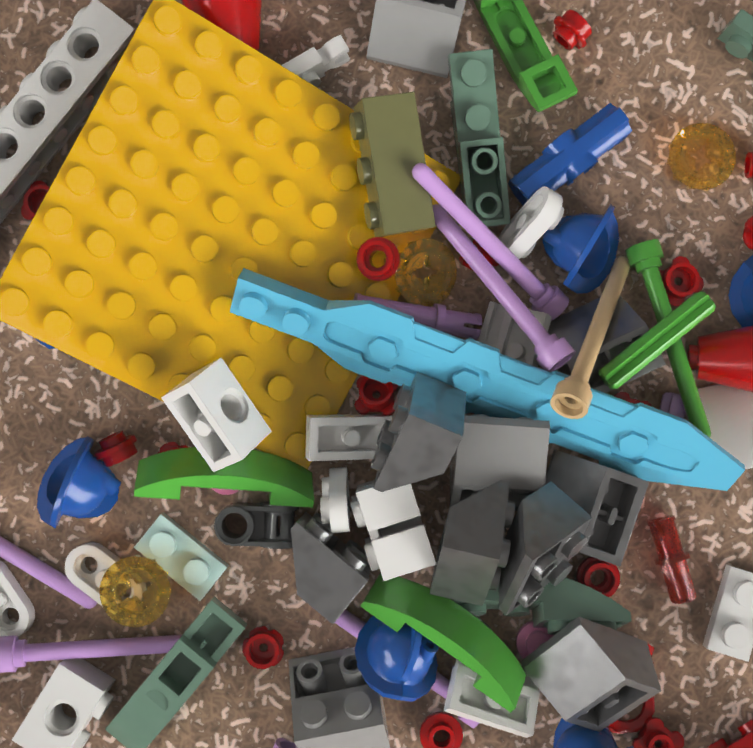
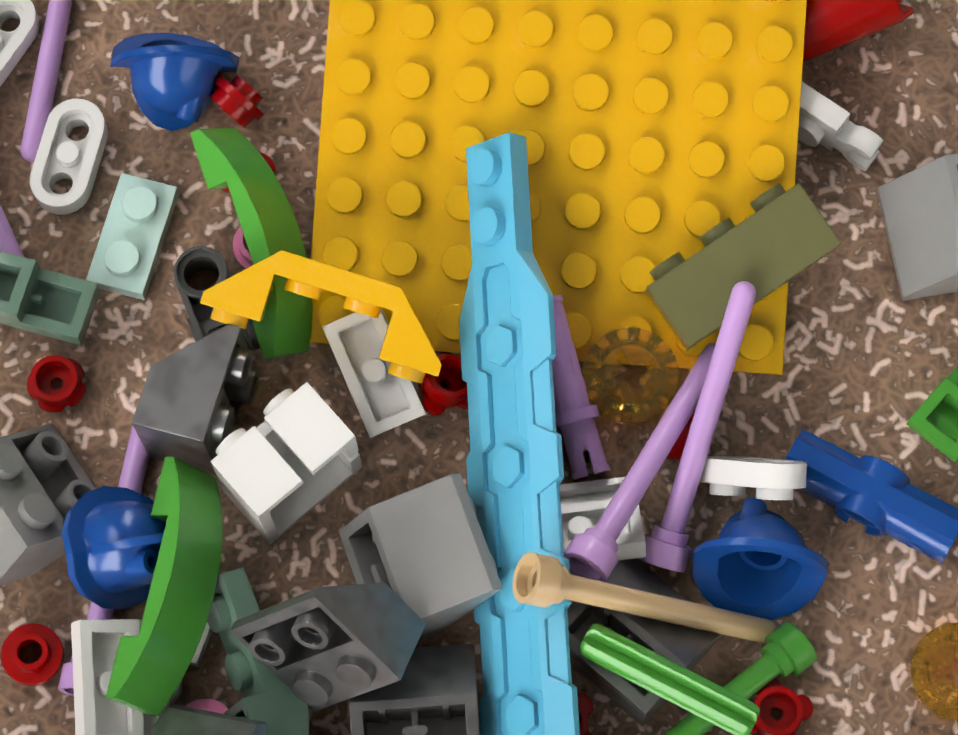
camera: 70 degrees right, 15 degrees down
clear yellow gear [100,554,172,627] -> none
white brick [161,357,272,472] -> none
white plate [320,467,350,533] -> none
red plate [356,237,400,281] -> none
flat silver slope [371,372,466,492] -> none
flat silver slope [430,480,515,606] -> none
sand green slope [448,49,511,227] -> none
none -> yellow slope [200,250,442,384]

